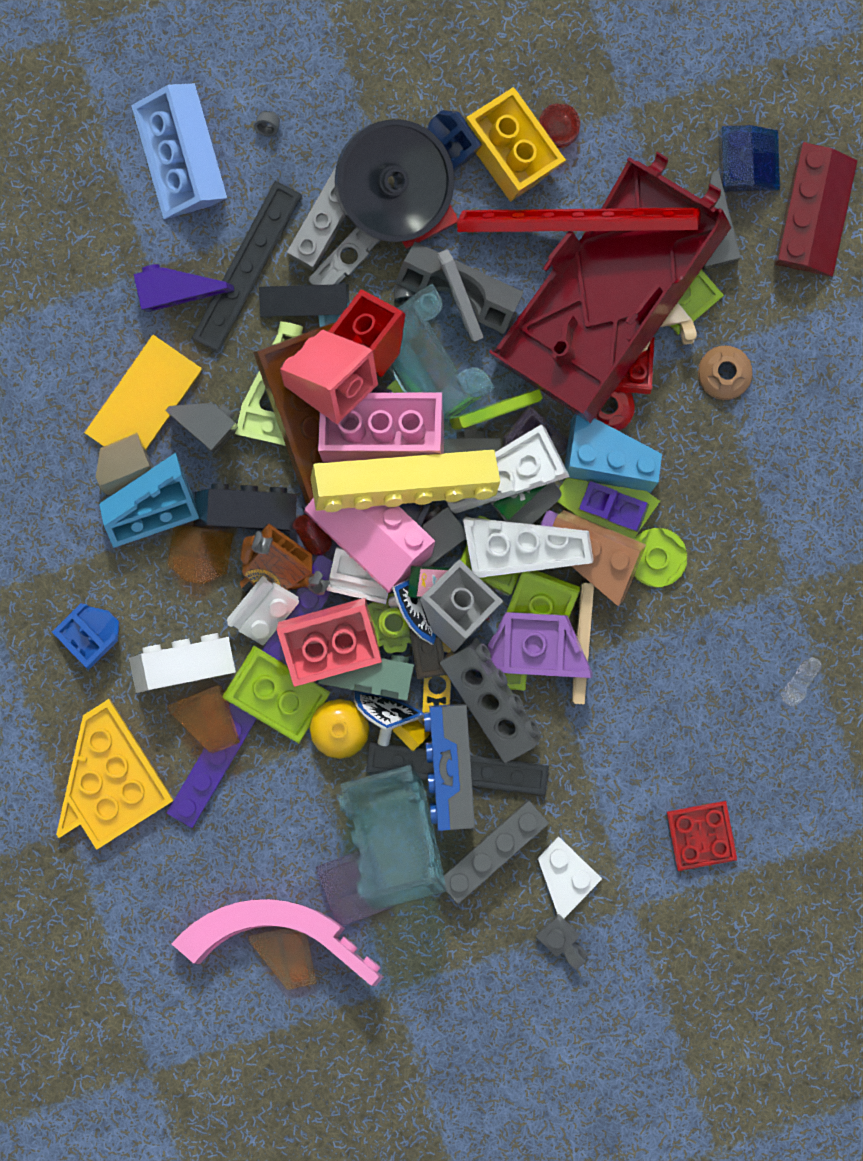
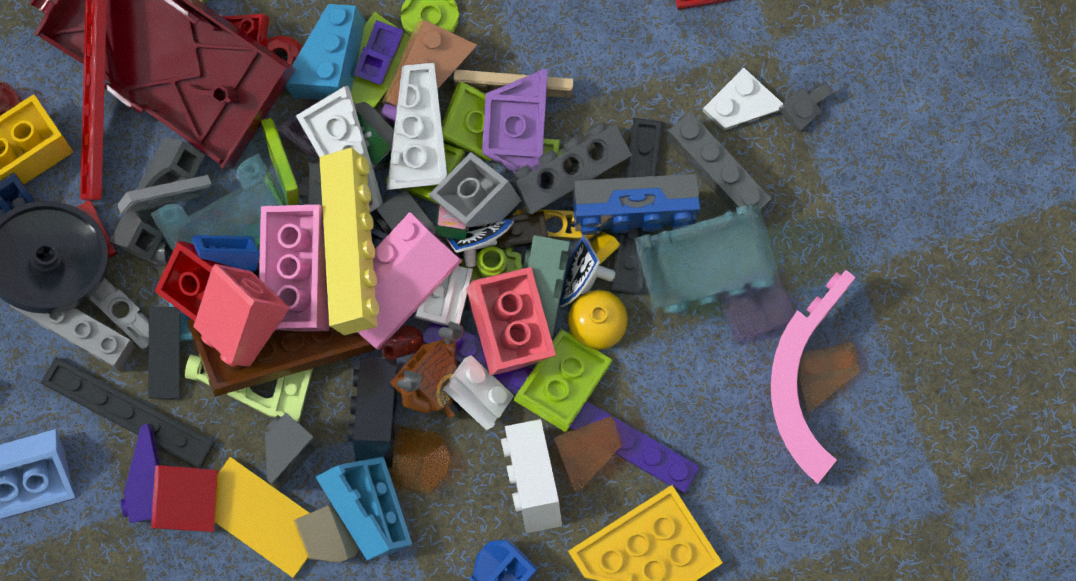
camera: 90 degrees left, 10 degrees down
none -> red tile [151,465,218,532]
none -> blue slope [192,235,260,271]

